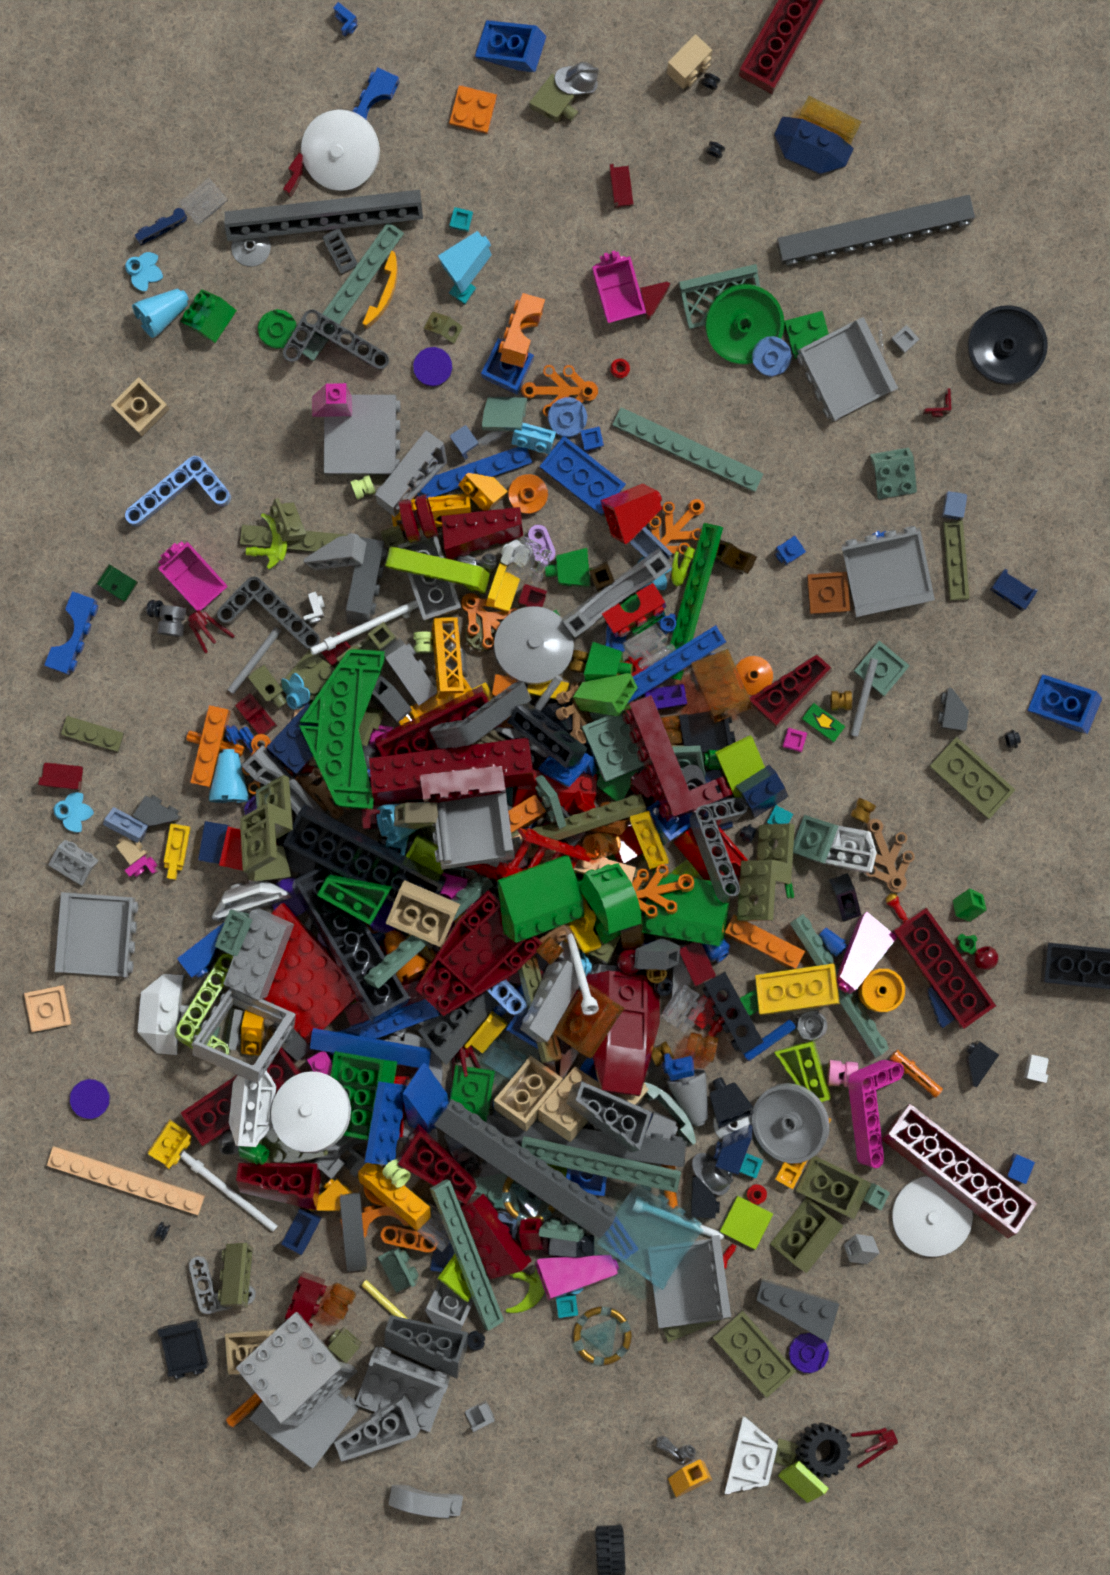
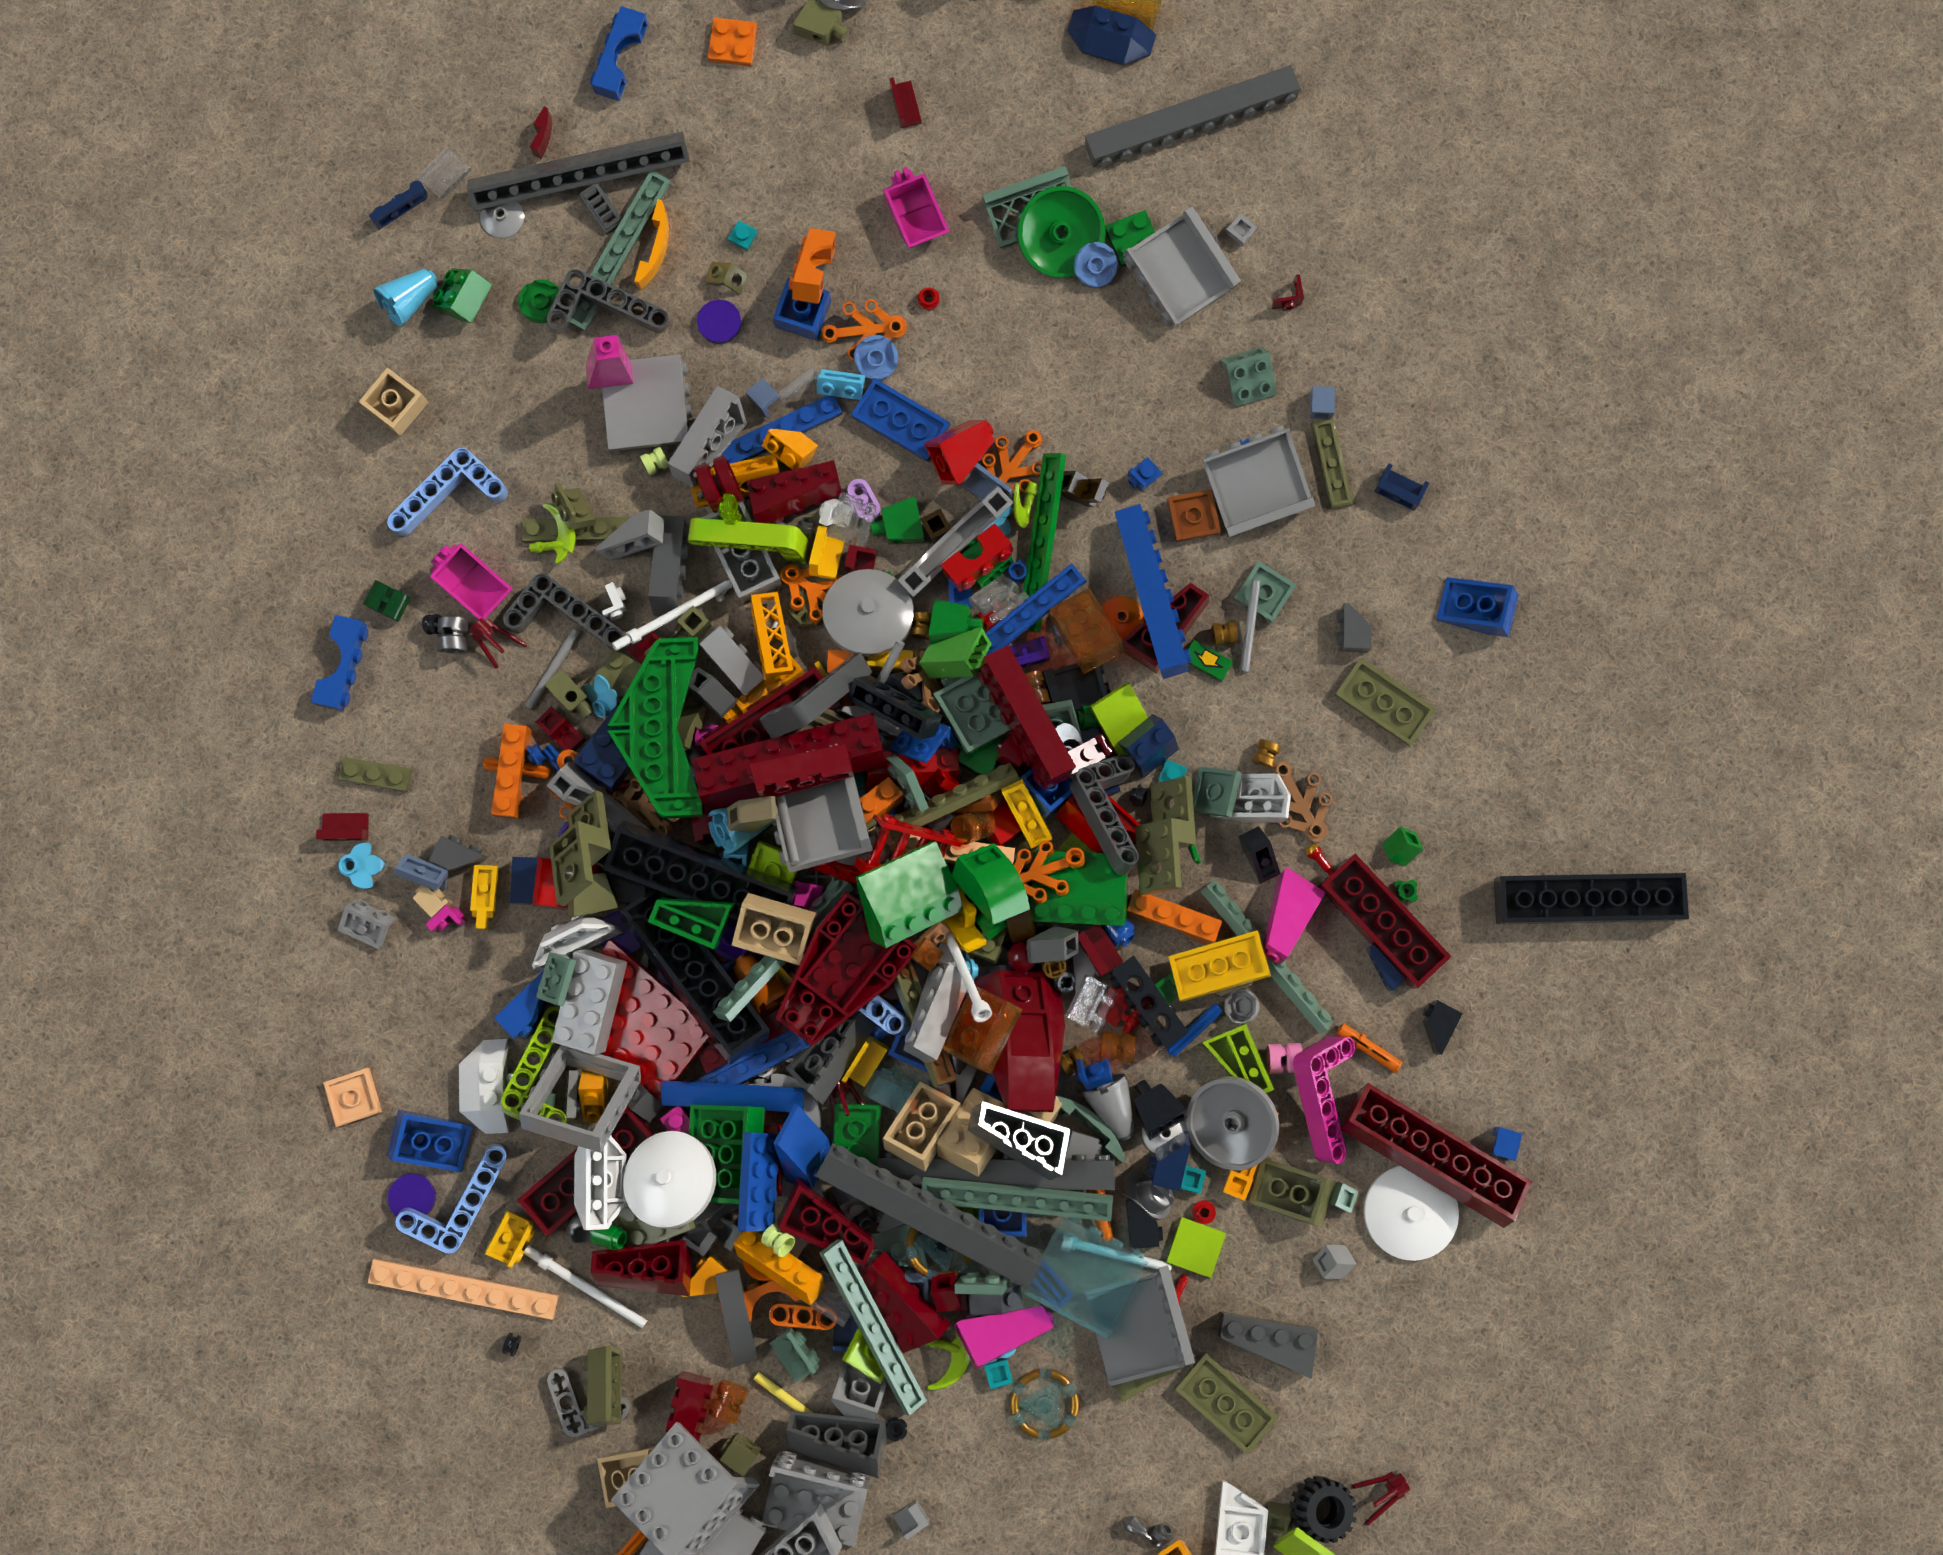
camera: 10 degrees left, 5 degrees down
light grey panel [55,892,138,977] -> none
medium azure plate [125,252,163,291] -> none
black panel [157,1318,209,1379] -> none
medium azure cone [209,749,249,803] -> none
dark blue panel [281,1207,322,1255] -> none
white dish [301,110,380,191] -> none
olive plate [381,525,406,551] -> none
yellowish green wheel [413,632,434,653] -> none
medium azure slope [438,231,492,293] -> none
teal plate [450,207,473,232] -> none
sand green slope [482,397,527,431] -> none
orange dish [508,474,548,514] -> none
blue plate [580,426,604,451] -> none
sand green plate [612,407,763,492] -> none
dark red slope [640,281,671,321] -> none
black bush [706,141,726,158] -> none
olive slope [770,1197,843,1273] -> none
dark pink tile [782,728,807,752] -> none
dark purple tile [789,1332,829,1373] -> none
blue cone [819,928,848,957] -> none
light orange wheel [858,969,905,1012] -> none
black dish [968,305,1048,385] -> none
dark red piece [974,946,999,971] -> none
black plate [1005,729,1021,749] -> none
white panel [1024,1054,1049,1083] -> none
none -> blue slope [387,1109,472,1172]
none -> light blue beam [395,1144,507,1254]
none -> clear neon green plate [719,494,742,525]
none -> blue brick [1115,504,1192,679]

